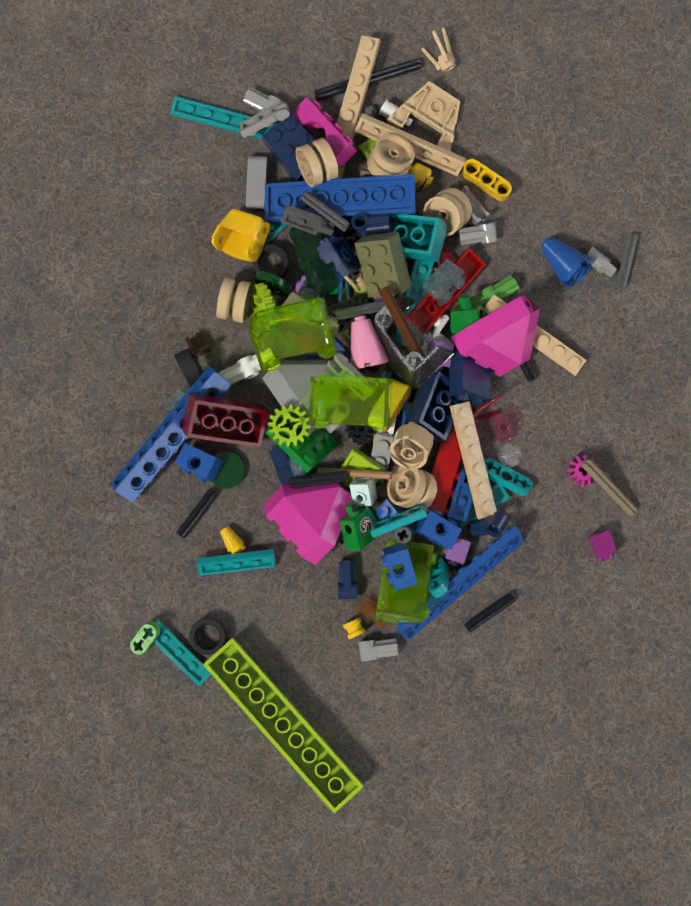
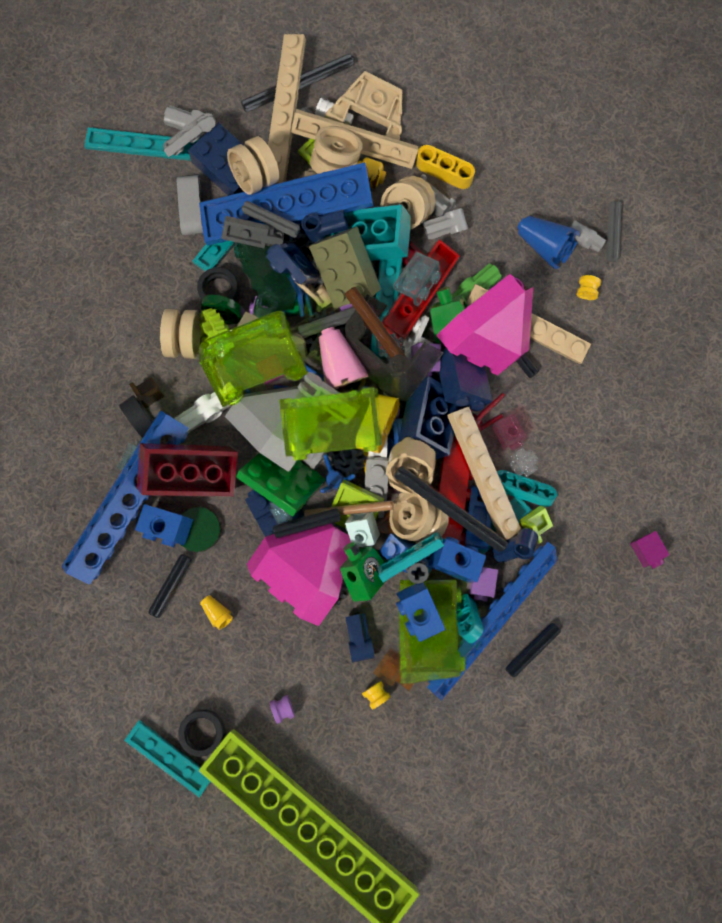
camera: 15 degrees left, 5 degrees down
bright green beam [130,621,160,655] -> none
teal tile [197,549,276,576] -> none
yellow piece [211,209,270,262] -> none
lime gear [268,404,311,448] -> none
dark pink arch [292,97,357,167] -> none
light grey piece [358,638,398,662] -> none
tan plant [421,27,456,73] -> none
dark pink gear [567,455,599,488] -> none
dark tan axle [581,459,637,516] -> none
none -> medium lavender wheel [269,695,295,724]
none -> blue plant [320,454,355,493]
none -> black axle [394,466,508,552]
none -> lime bracket [519,506,553,544]
none -> yellow wheel [576,275,601,300]

